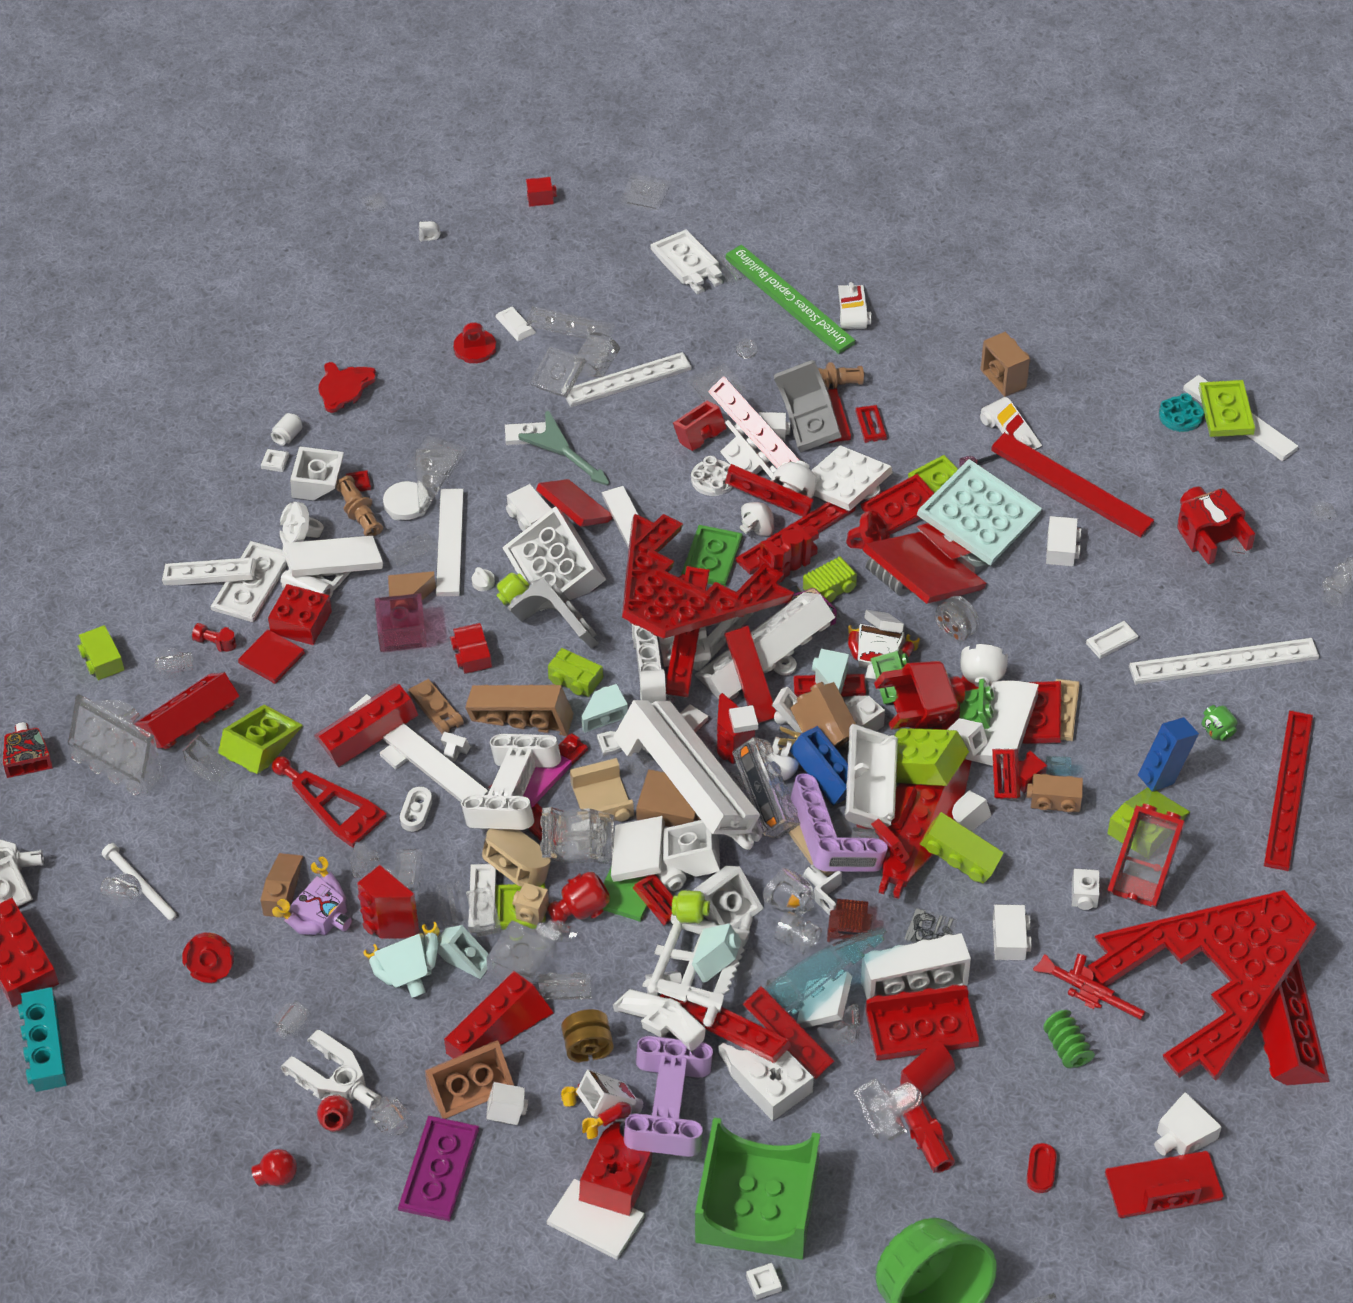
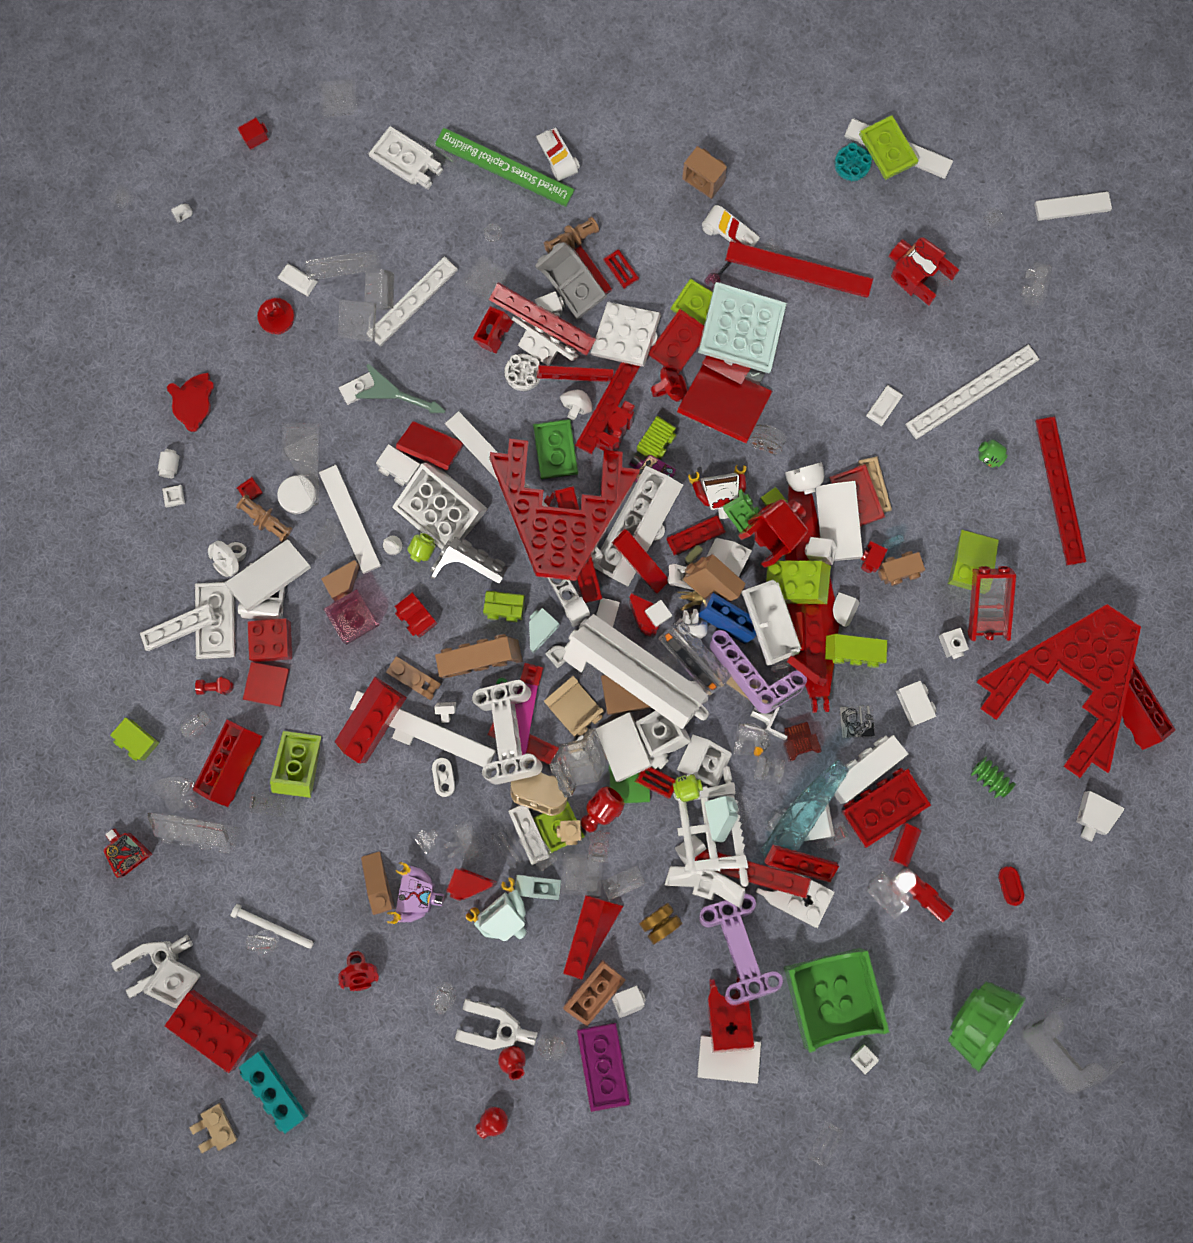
camera: 20 degrees left, 30 degrees up
red plate [272,756,387,848] -> none
white slope [290,446,344,500] -> none
torso [561,1069,643,1139] -> none
white cylinder [770,460,816,498] -> none
light aqua slope [812,649,849,694] -> none
white tile [864,610,904,633] -> none
bright green bracket [960,678,994,729] -> none
red tile [992,748,1020,798] -> none
red piece [1033,954,1146,1020] -> none
white brick [1046,516,1081,566] -> none
red bracket [1105,1151,1223,1218] -> none
blue brick [1138,717,1199,792] -> none

